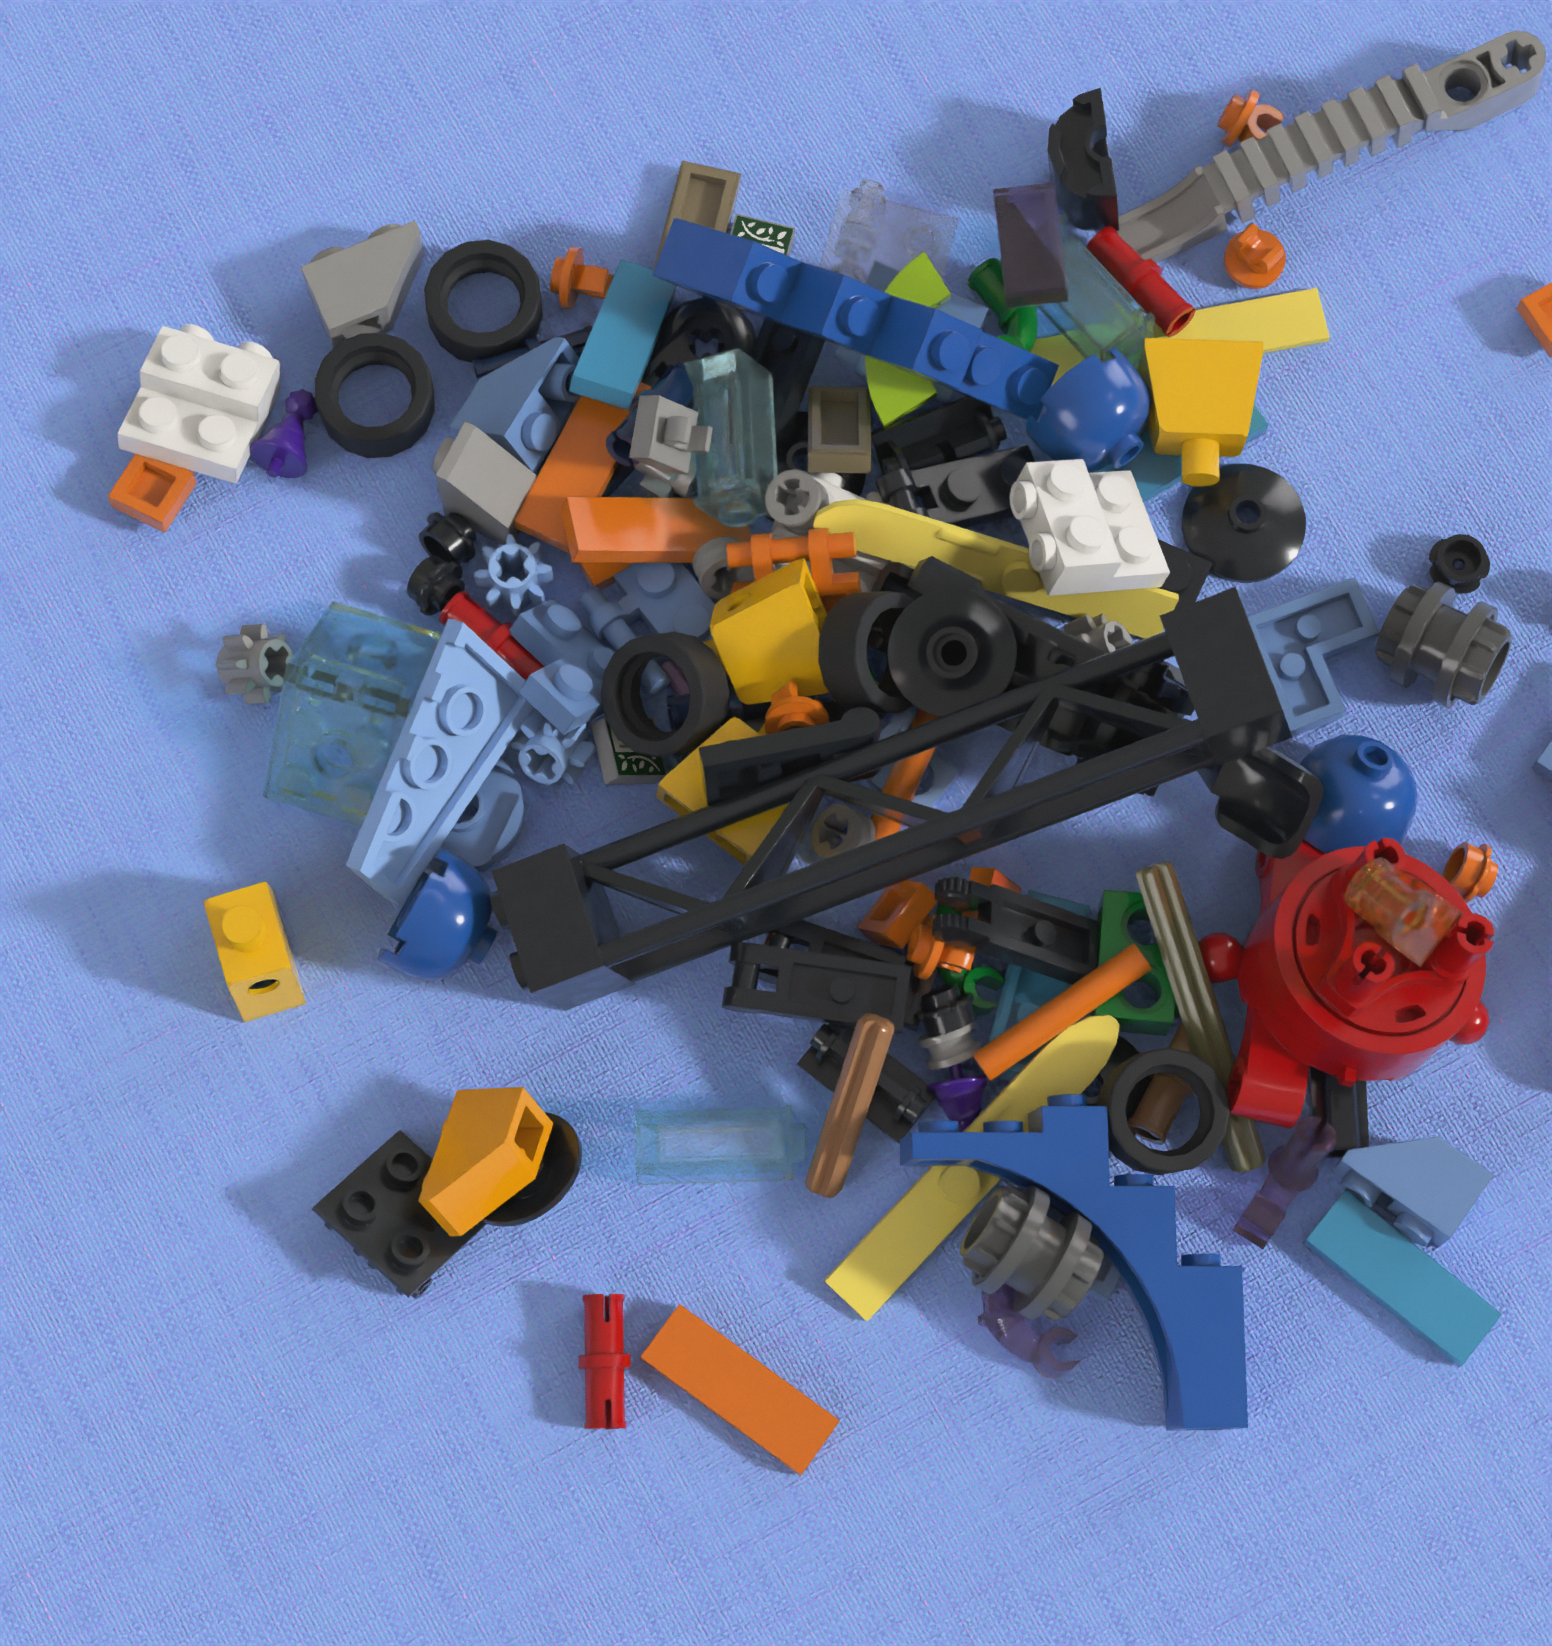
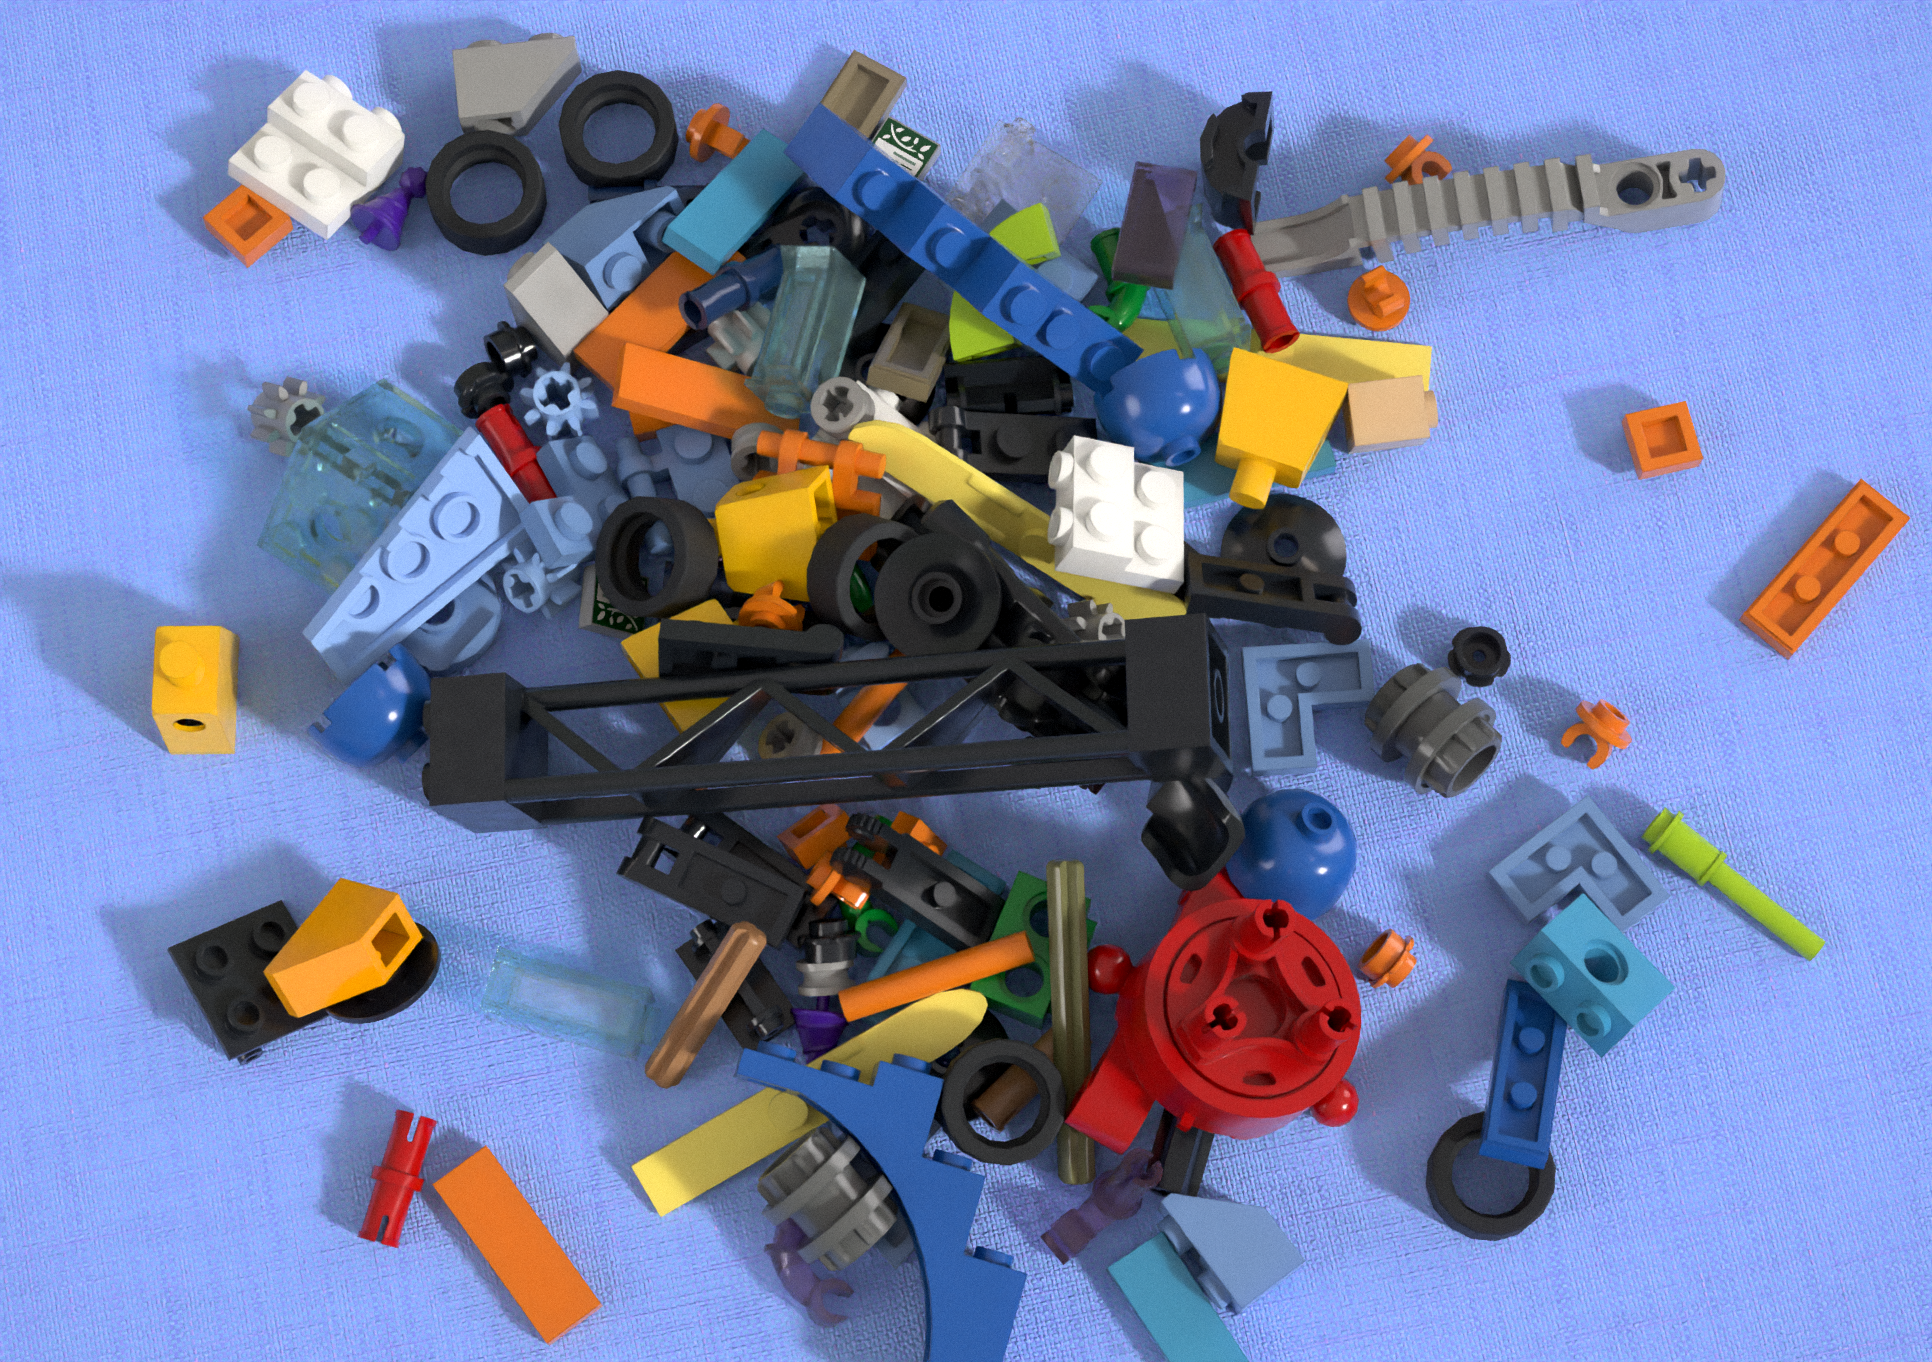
camera: 20 degrees right, 0 degrees up
light grey tile [629,395,713,474] -> none
clear orange piece [1345,857,1463,967] -> none
none -> black plate [1183,552,1362,645]
none -> tan brick [1342,375,1438,454]

